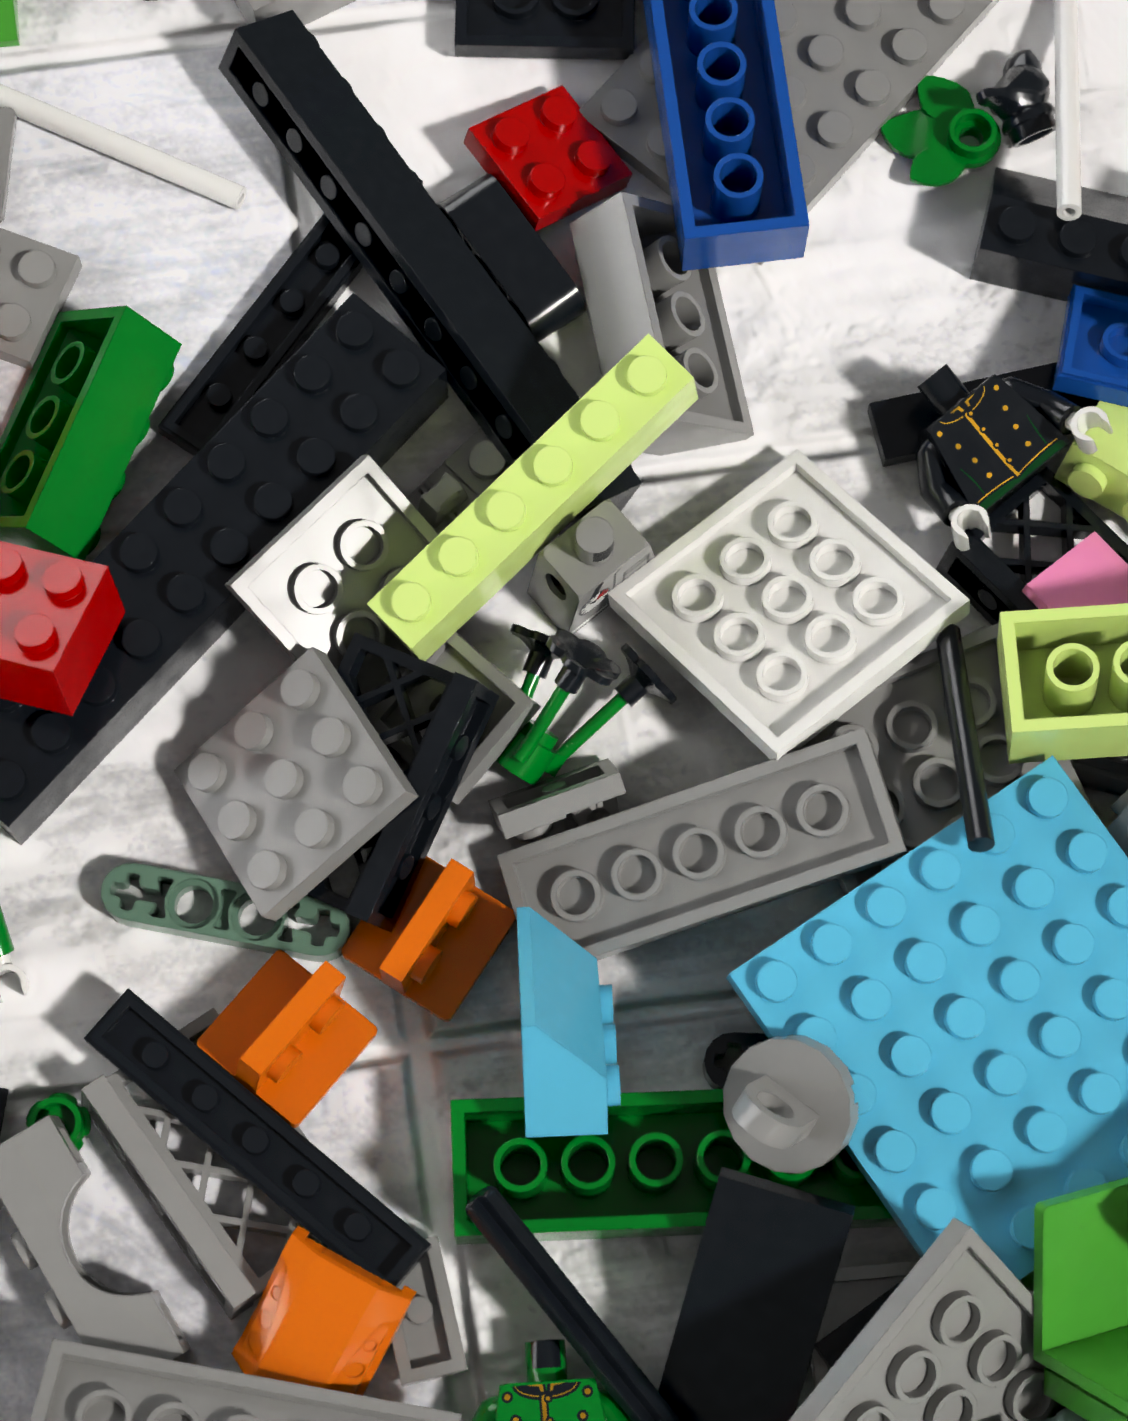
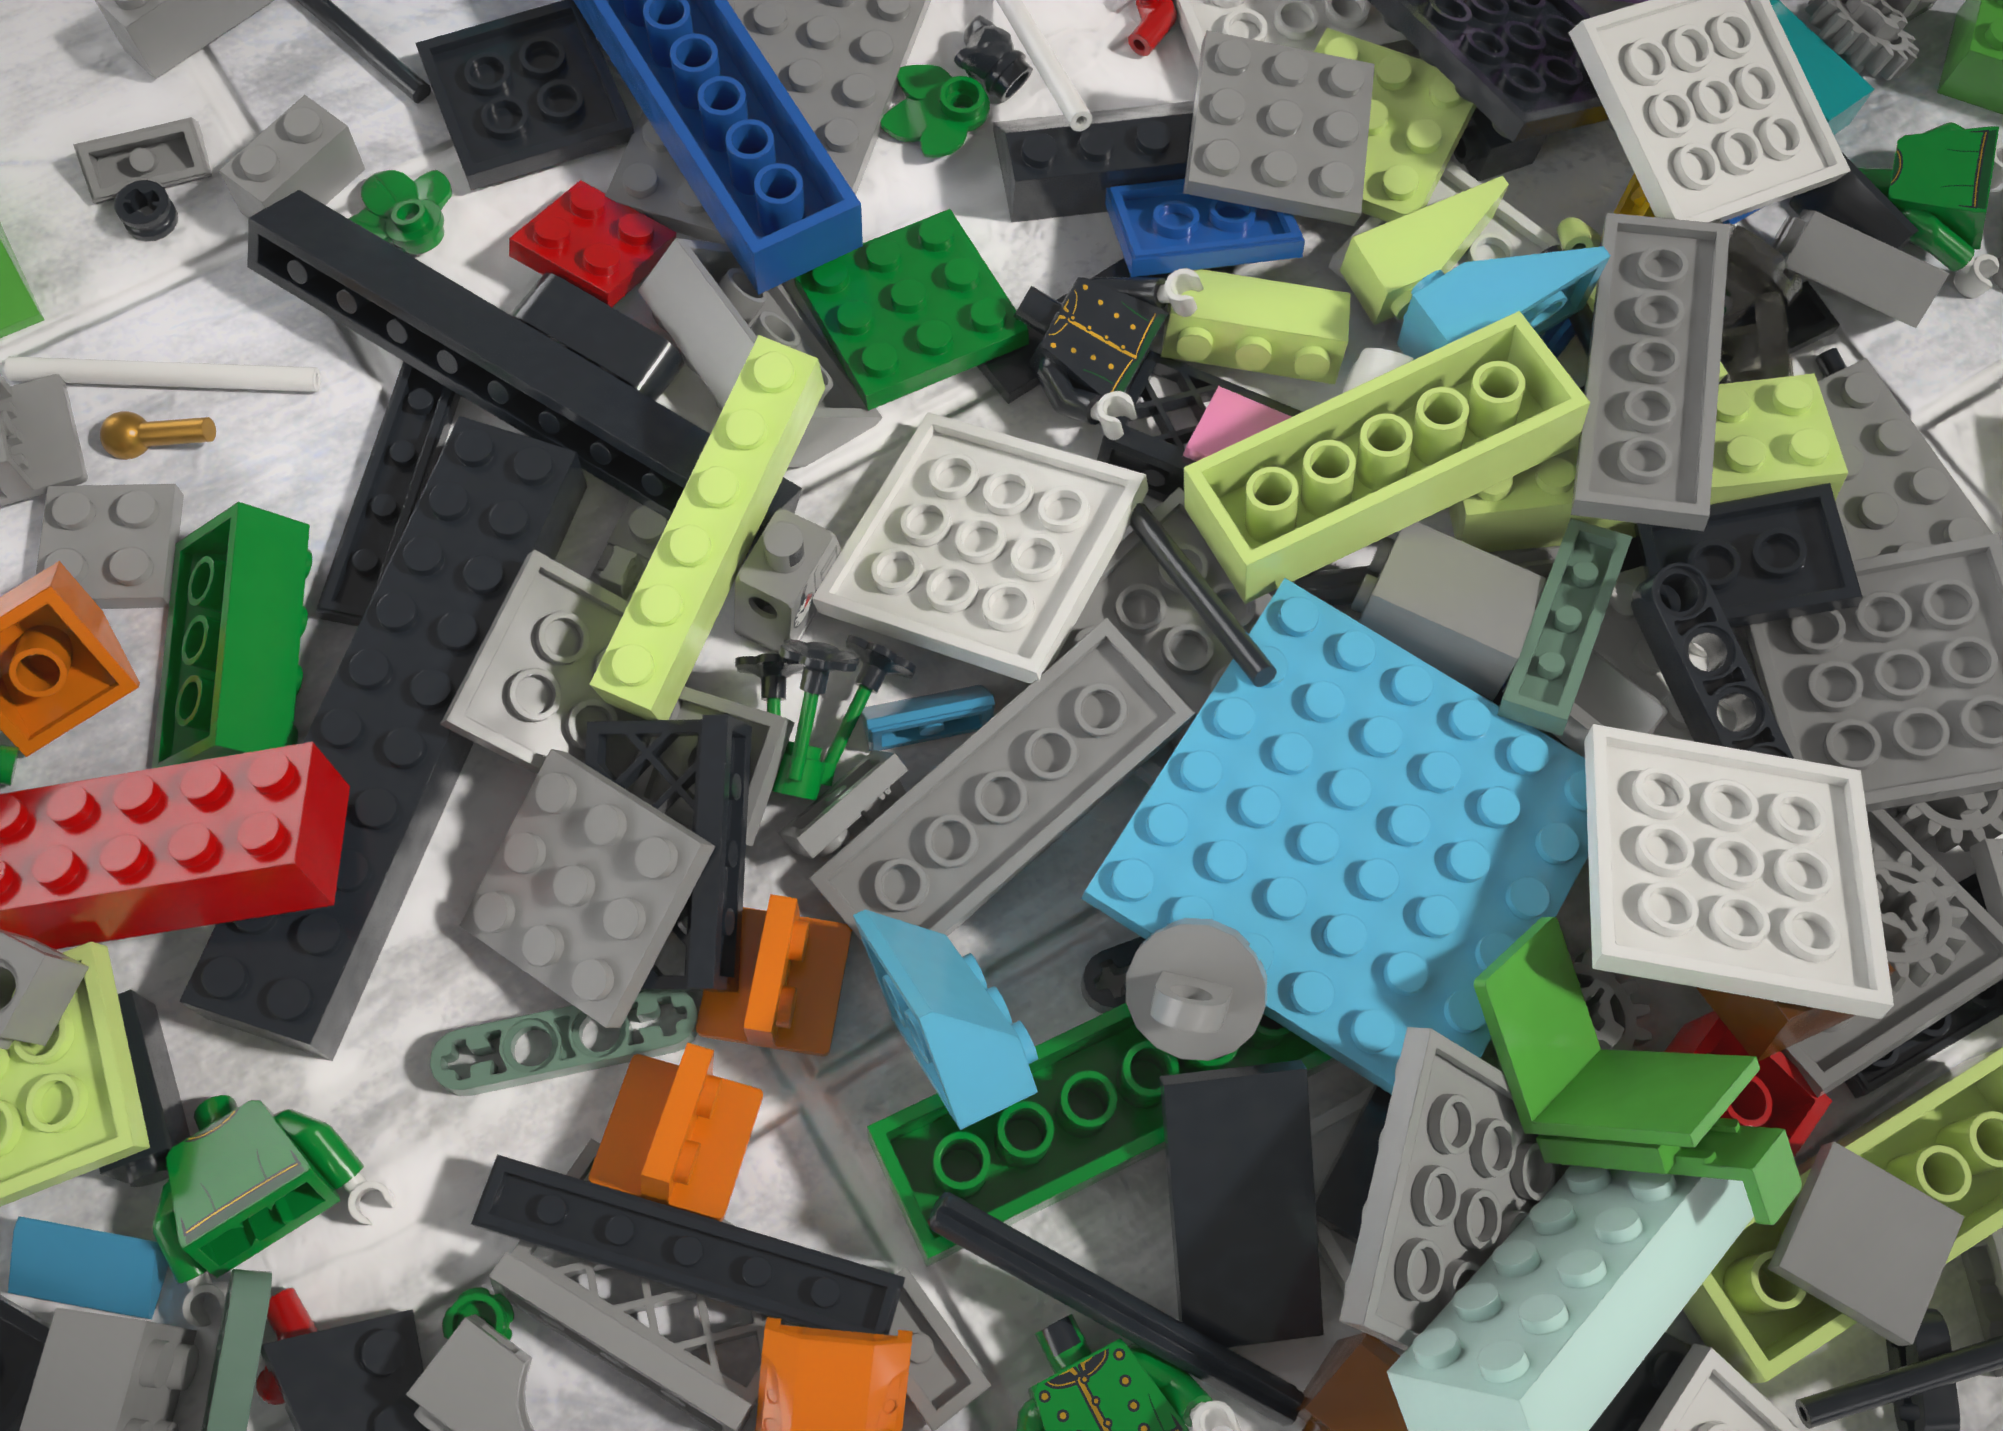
camera: 30 degrees left, 5 degrees down
none -> pearl gold bar [100,411,216,460]
none -> green plate [348,169,452,254]
none -> green plate [794,209,1029,411]
none -> dark azure slope [861,685,995,751]

